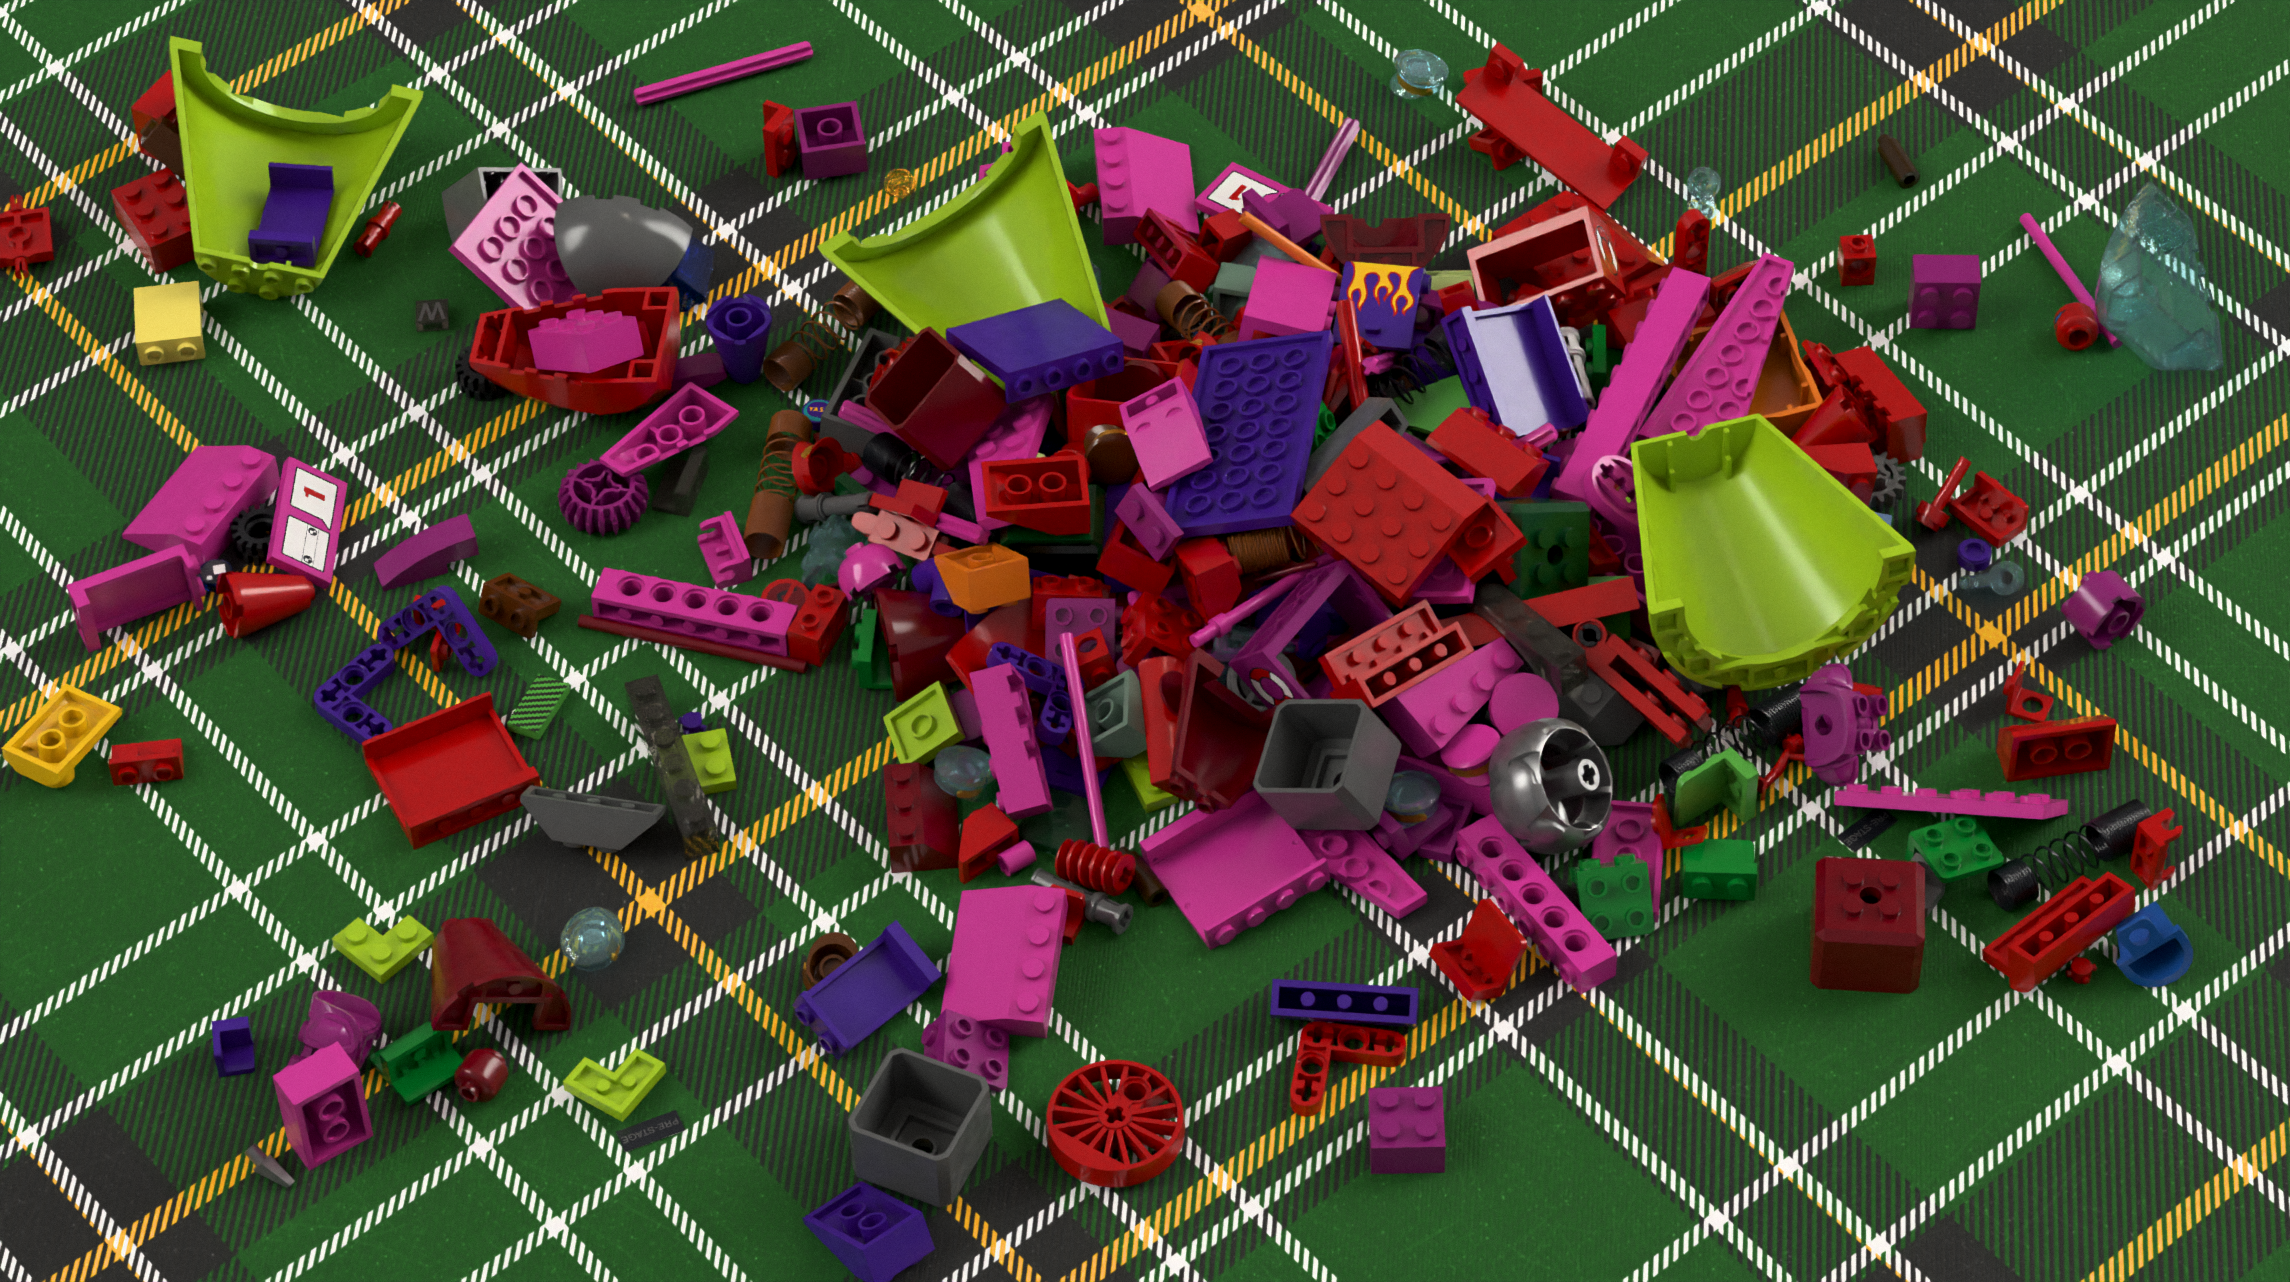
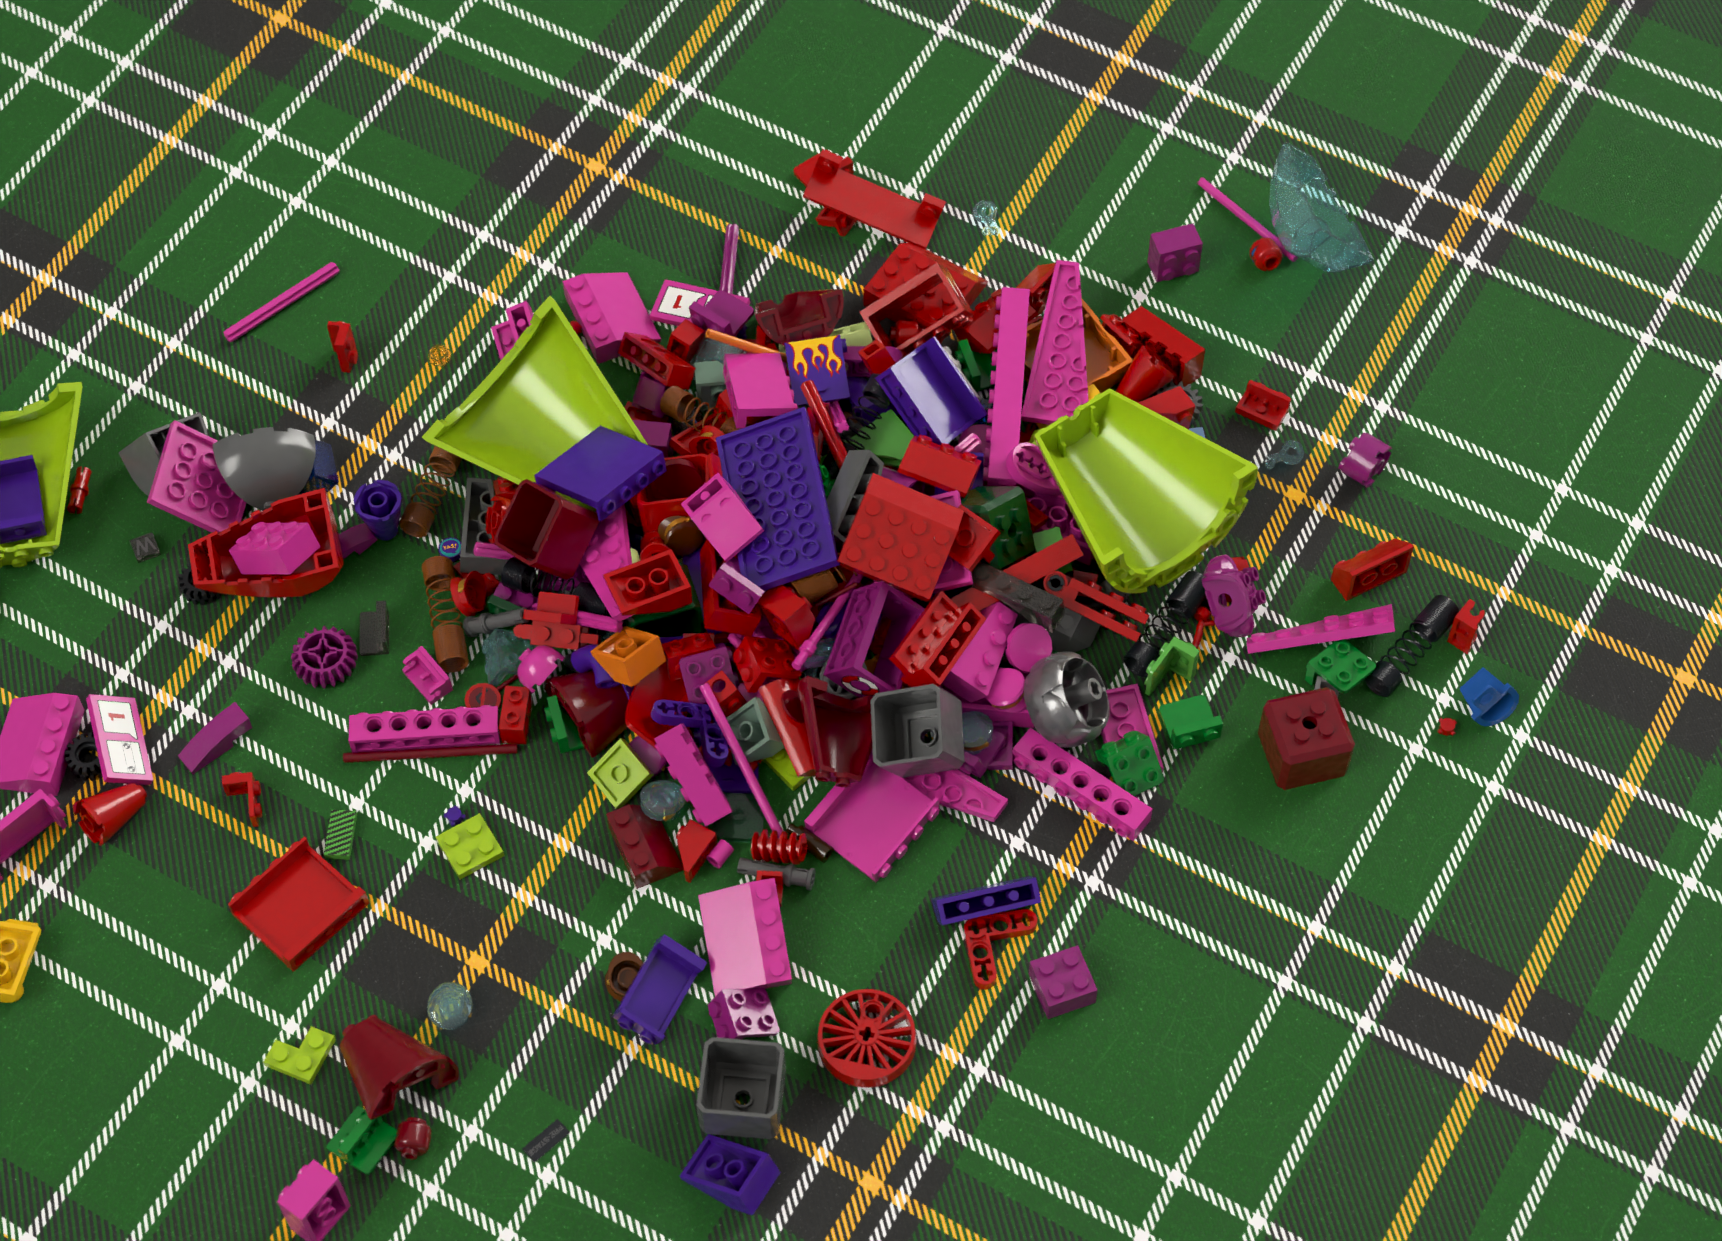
camera: 20 degrees left, 10 degrees up
red bracket [109,738,184,786] -> none
tile [199,559,233,592] -> none
dark purple panel [212,1016,255,1077] -> none
magenta piece [287,990,382,1070] -> none
dark purple beam [313,644,396,745] -> none
dark purple beam [377,585,498,677] -> none
reddish brown bracket [478,572,561,639] -> none
dark grey wedge [520,785,666,853] -> none
lime plate [563,1048,666,1122] -> none
dark pink wedge [599,382,739,477] -> none
clear smoke arch [624,674,720,861] -> none
magenta brick [794,101,868,180] -> none
clear light blue piece [1390,49,1449,99] -> none
red bracket [1428,898,1527,1002] -> none
red beam [1624,209,1710,300] -> none
red bracket [1651,793,1708,850] -> none
red bar [1725,685,1750,729] -> none
black sticker [1836,808,1898,853] -> none
red brick [1837,234,1877,286] -> none
dark brown cylinder [1877,134,1920,189] -> none
red piece [1914,456,1972,532] -> none
dark purple tile [1957,539,1992,572] -> none
red brick [1982,871,2136,993] -> none
red bracket [2003,660,2054,723] -> none

